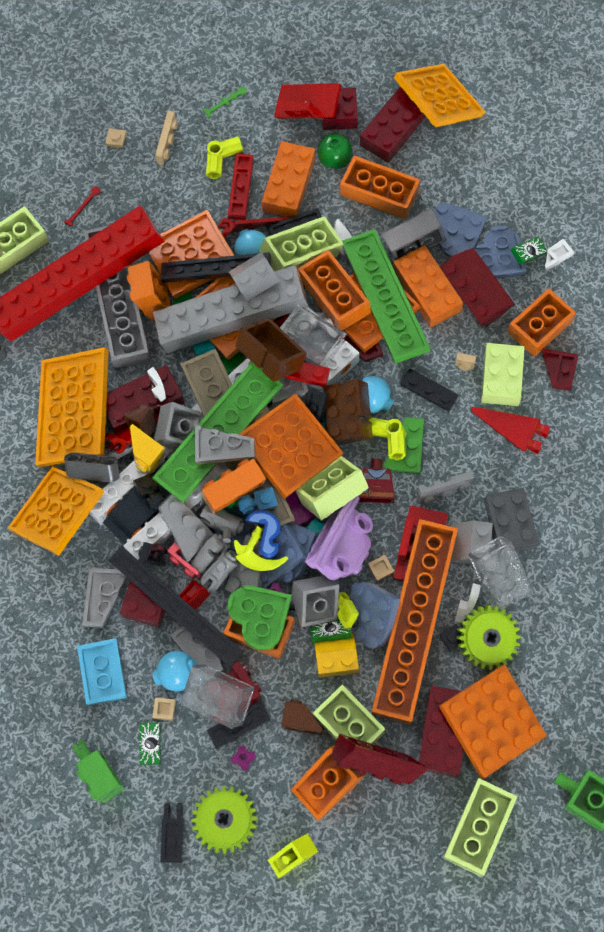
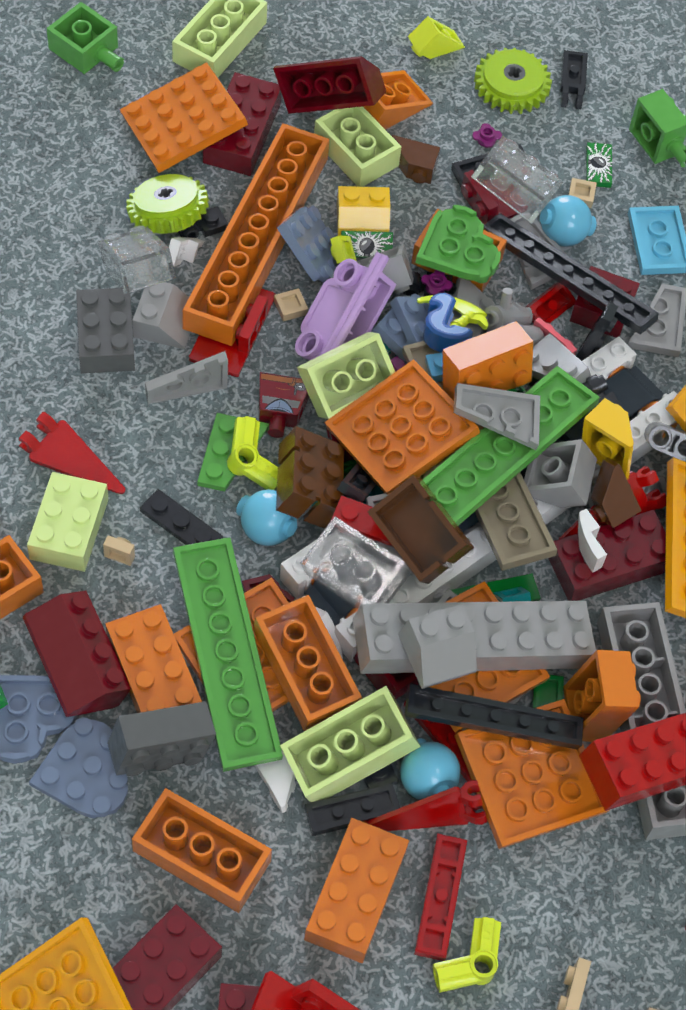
camera: 175 degrees right, 10 degrees down
green cylinder [318,133,352,169] -> none

